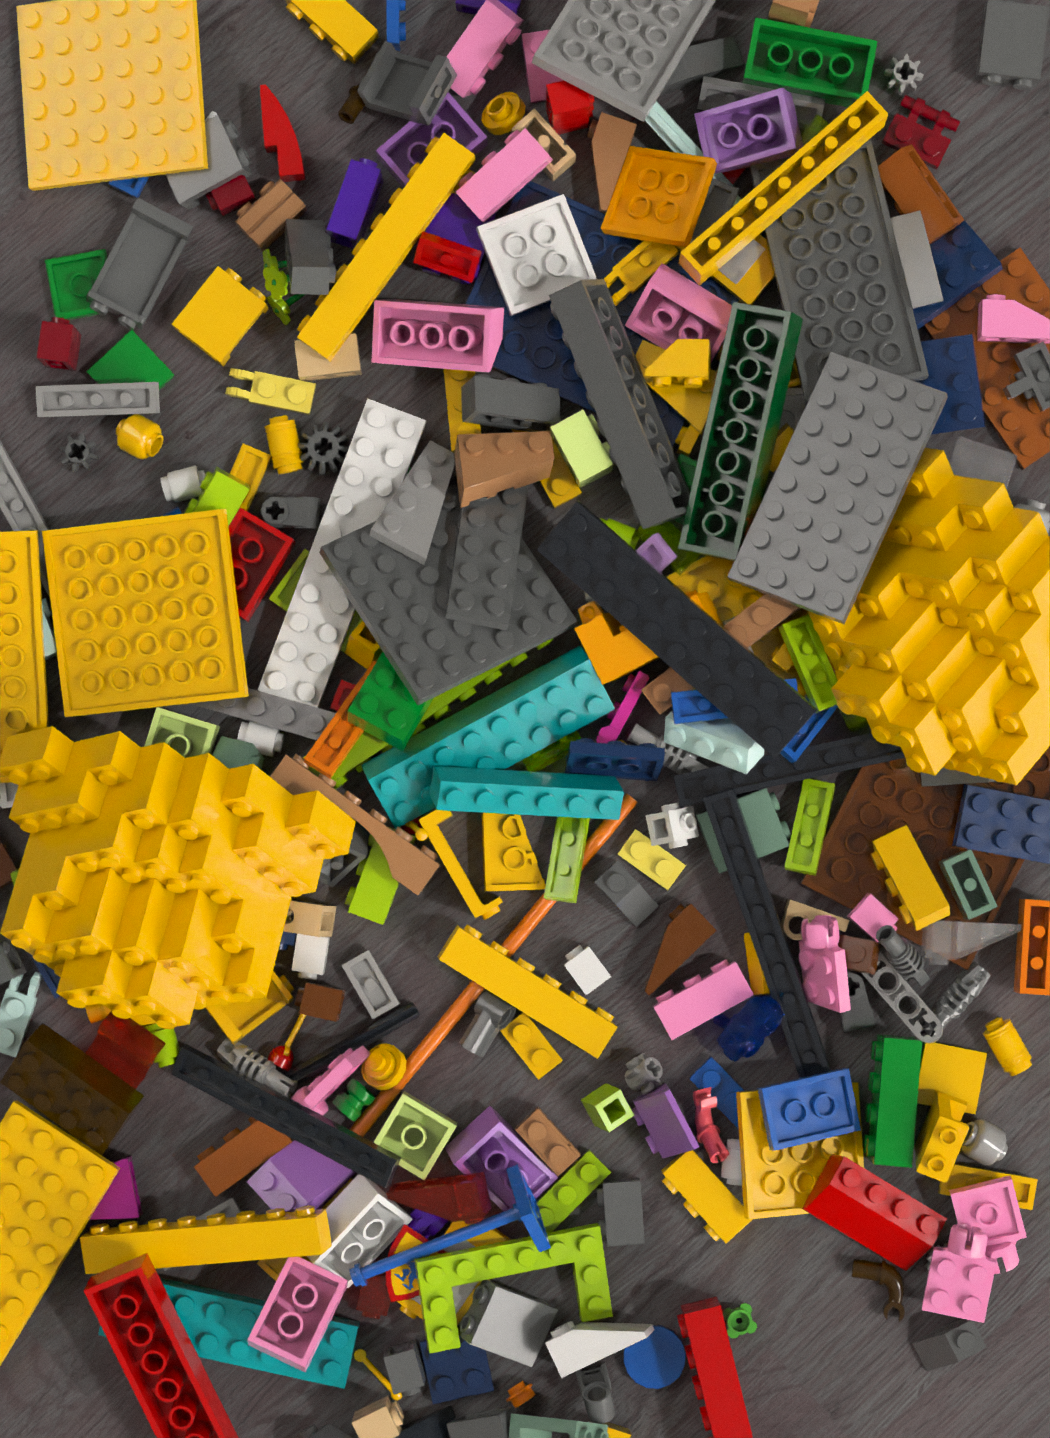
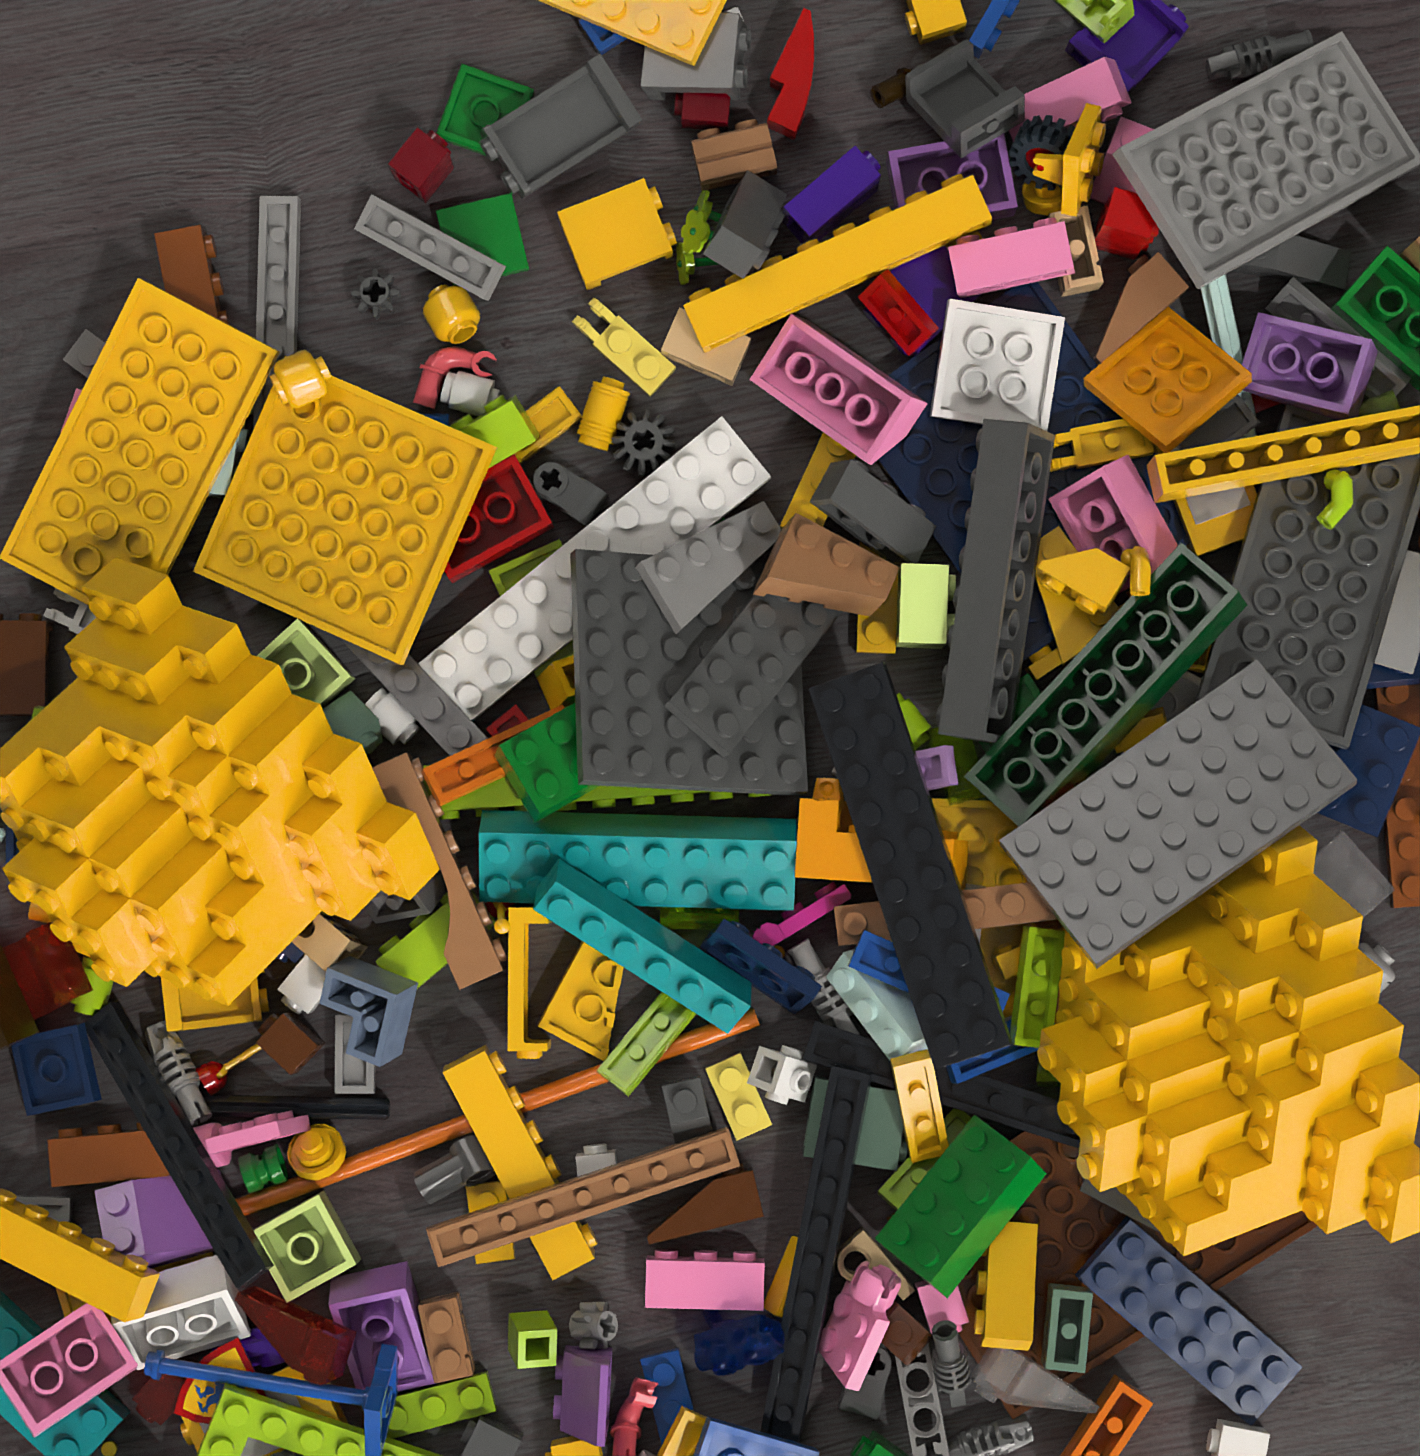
camera: 35 degrees right, 0 degrees up
none -> dark blue plate [11,1023,102,1116]
none -> yellow head [269,350,332,408]
none -> sand blue brick [319,956,418,1067]
none -> coral piece [413,346,497,409]
none -> medium nougat tile [426,1127,740,1267]
none -> green brick [875,1115,1047,1298]
none -> yellow plate [890,1049,949,1163]
none -> yellow plate [1009,103,1106,216]
none -> yellow arm [1121,546,1151,596]
none -> lime arm [1317,469,1353,530]

